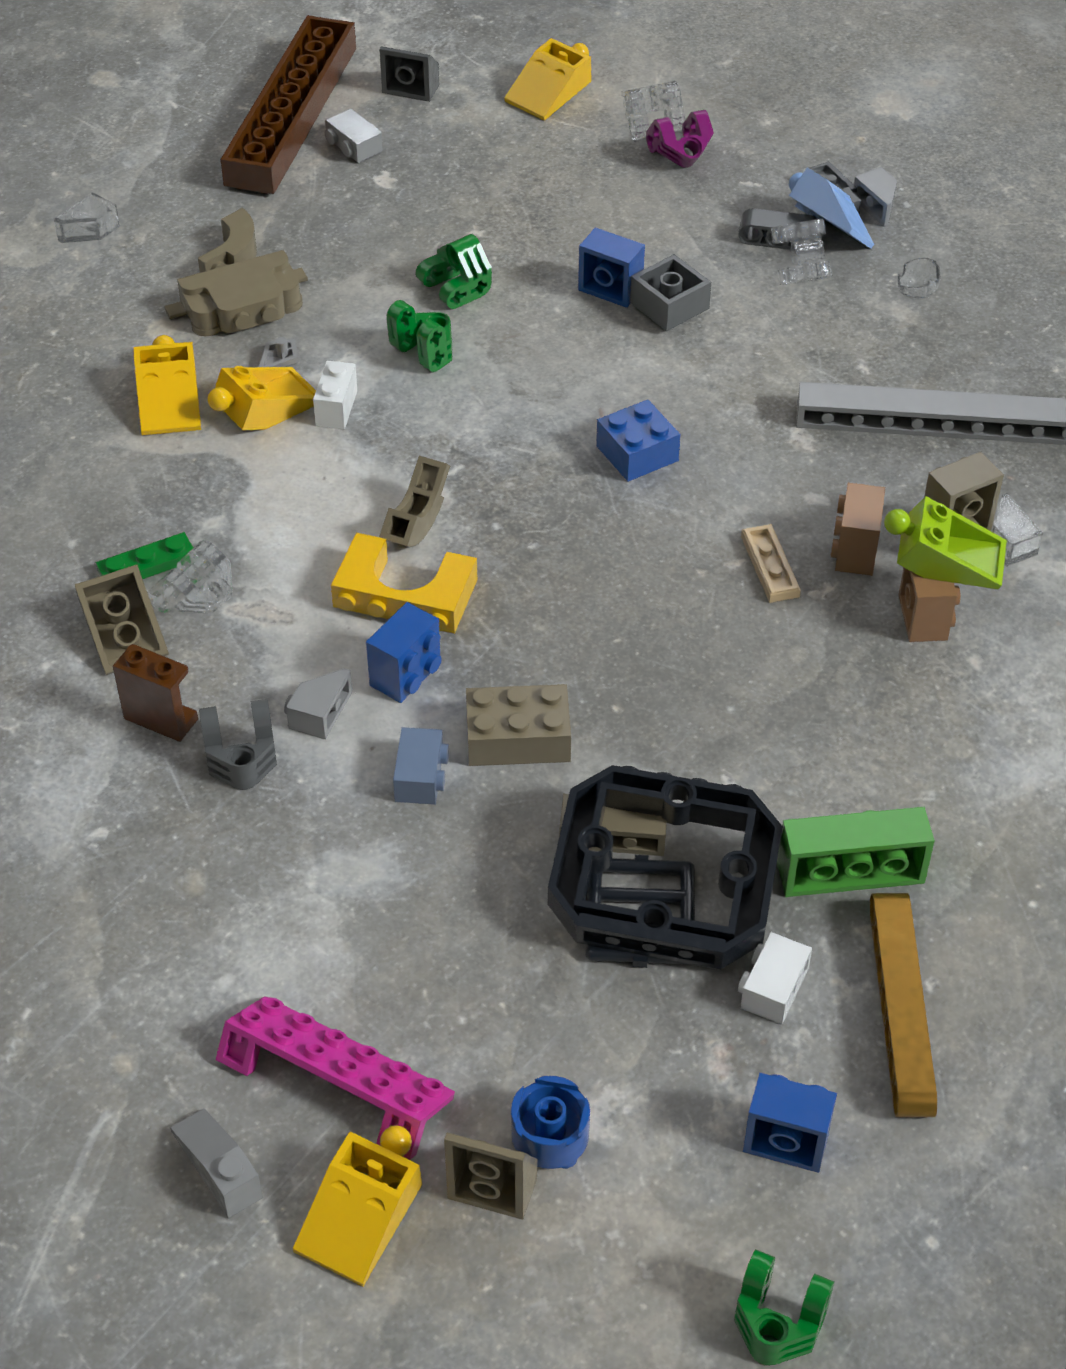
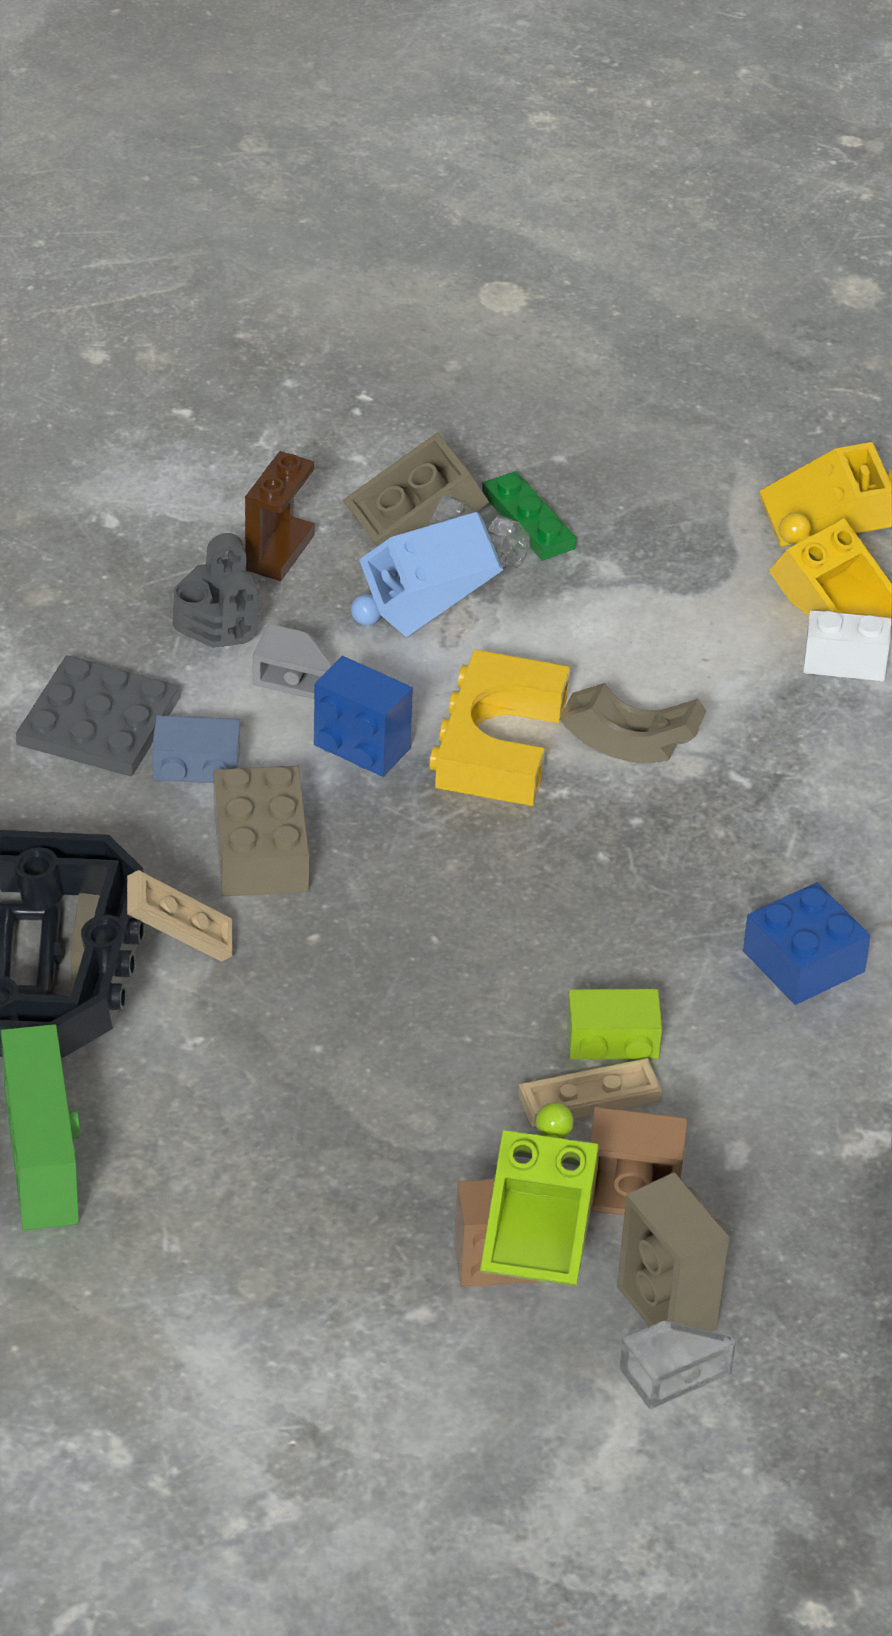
camera: 85 degrees right, 5 degrees down
none -> dark grey plate [16,655,180,777]
none -> tan tile [127,870,233,962]
none -> light blue slope [351,512,503,638]
none -> lime brick [566,989,662,1060]

